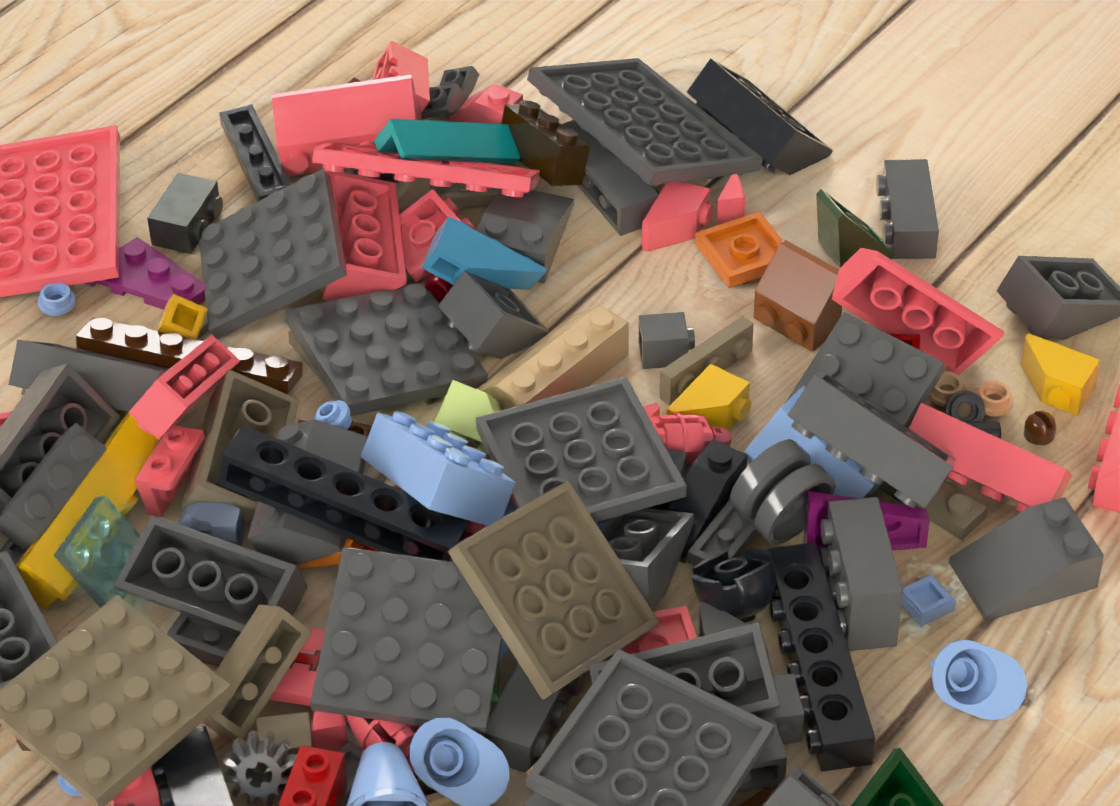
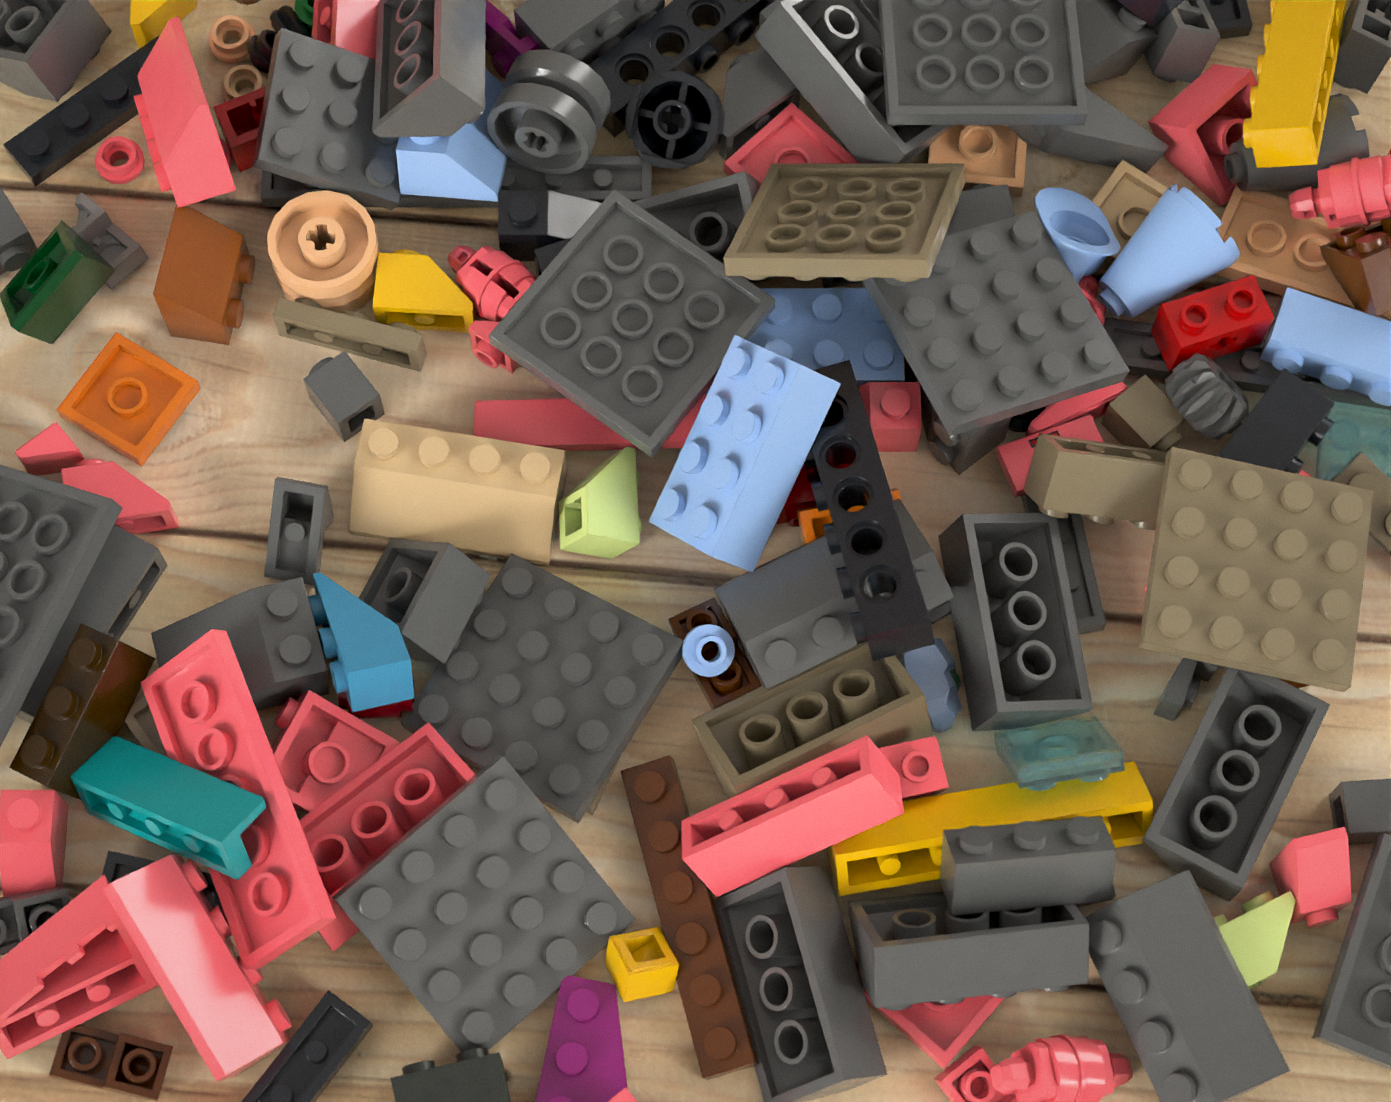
camera: 125 degrees left, 25 degrees up
none -> black plate [3,35,159,186]
none -> dark grey slope [264,477,334,586]
none -> light nougat wheel [267,190,381,313]

